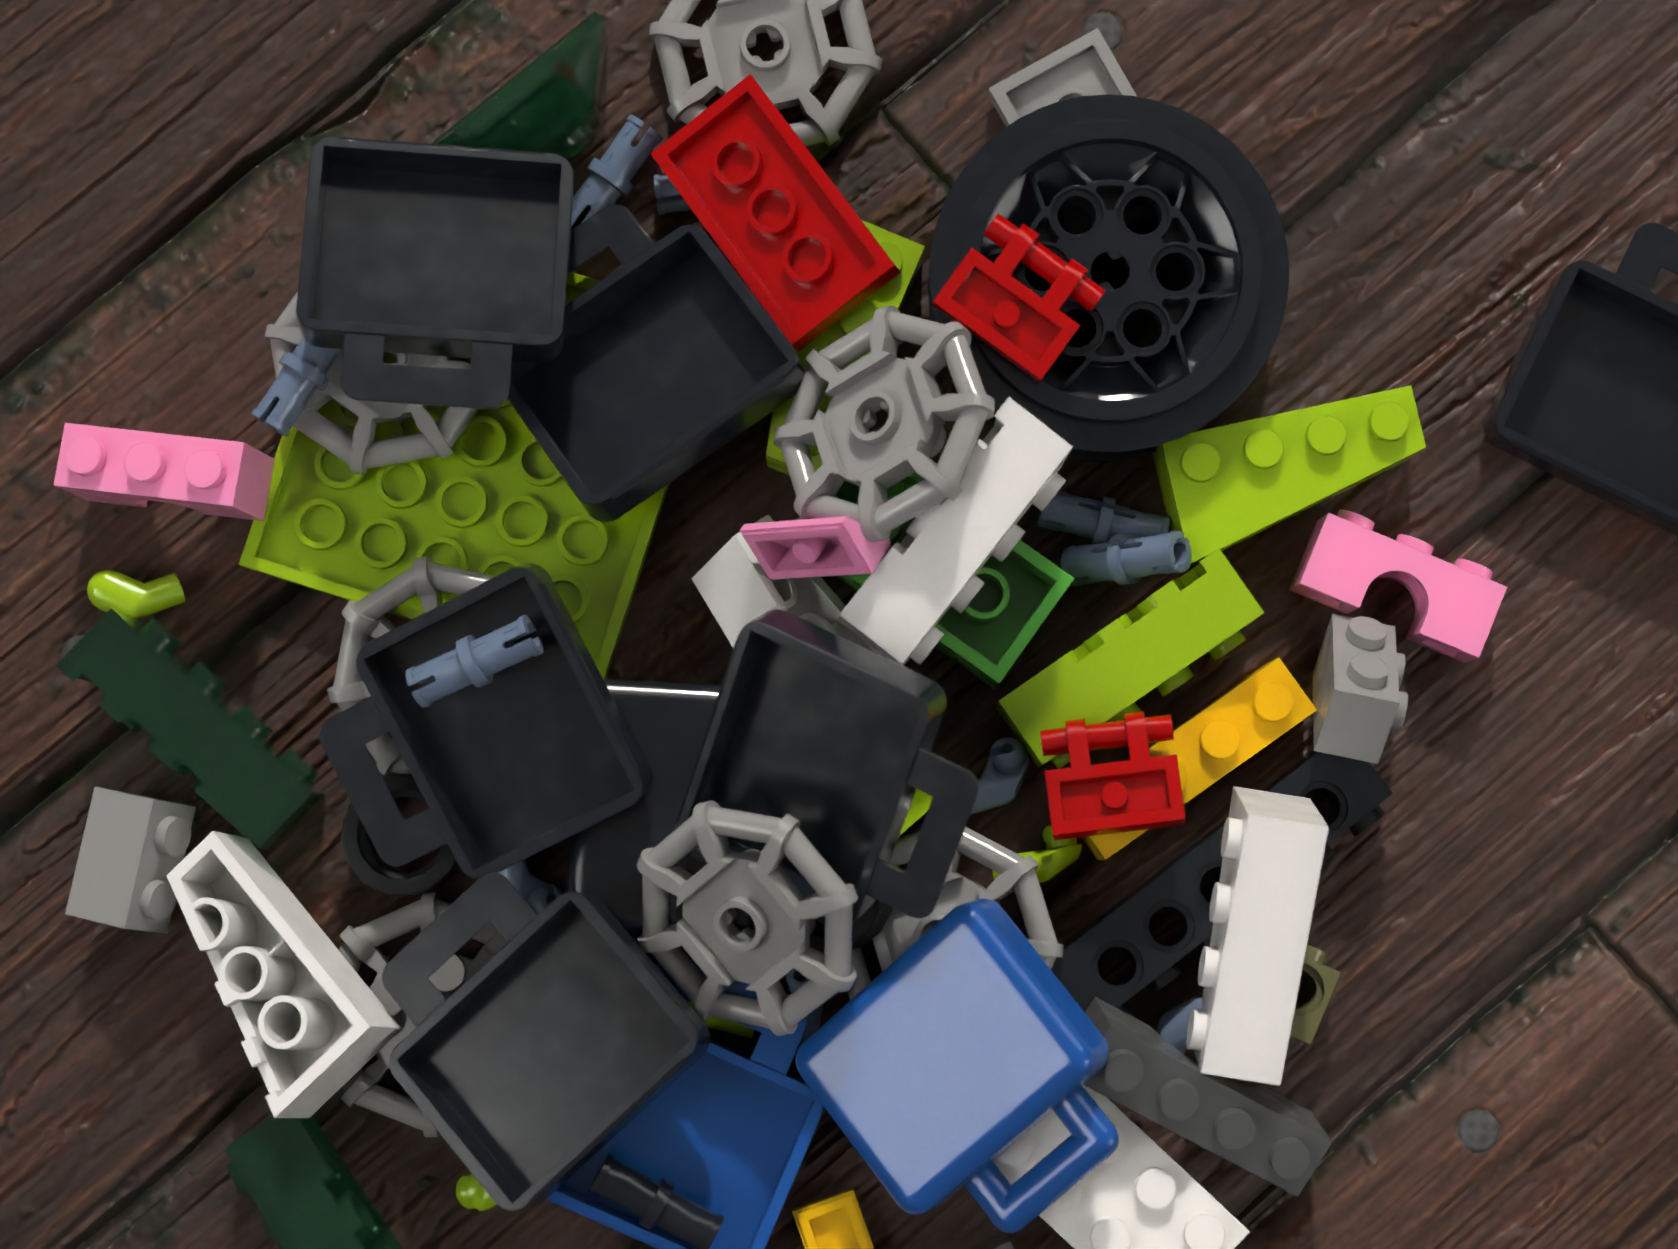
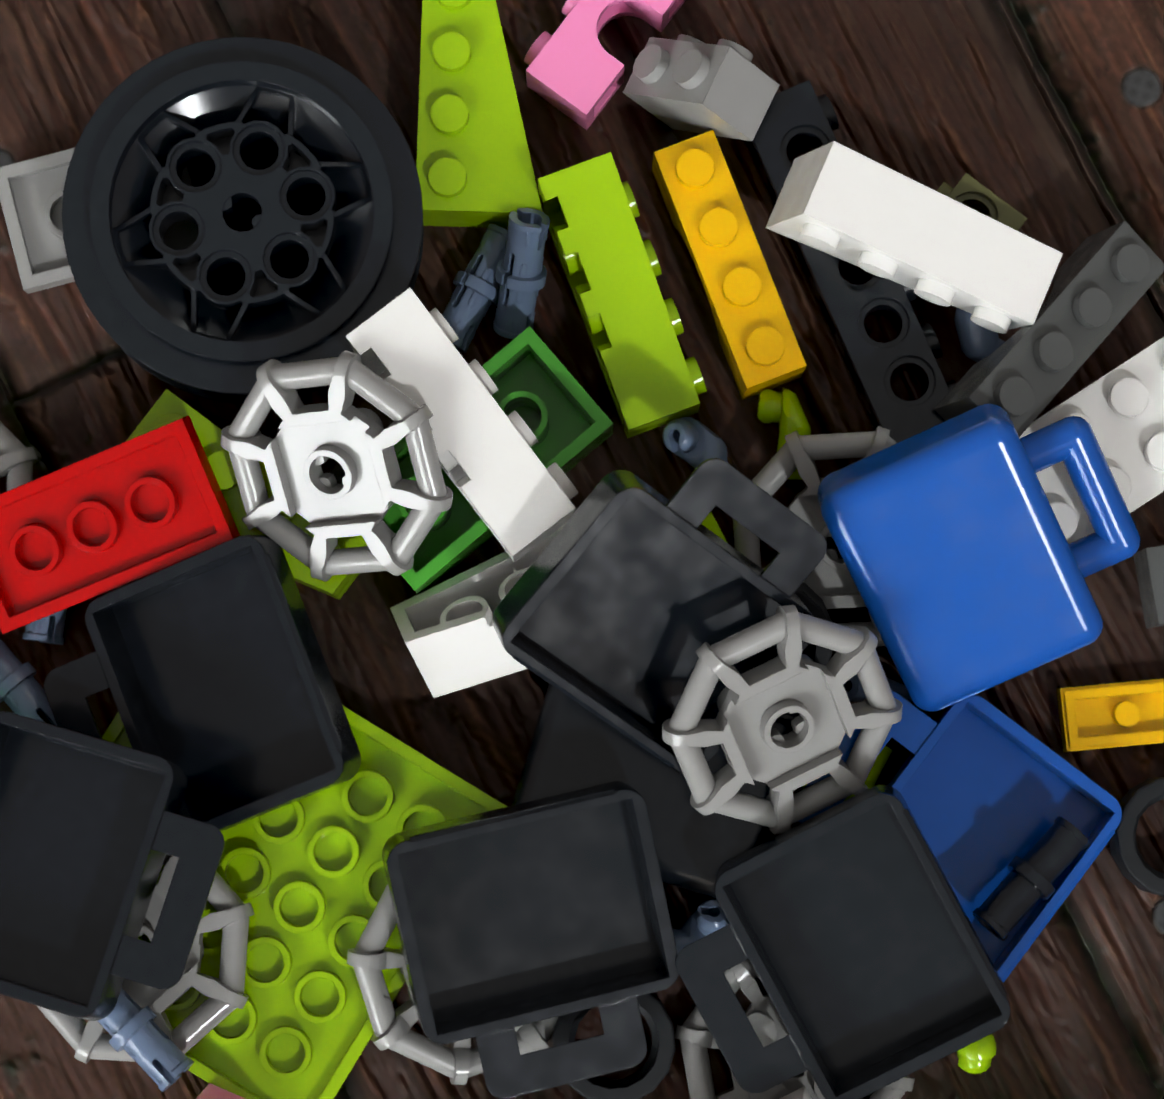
camera: 70 degrees left, 0 degrees up
sand blue pin [406,614,544,708] -> none
bright pink slope [740,516,891,579] -> none
red plate [932,213,1106,382] -> none
red plate [1040,711,1186,841] -> none

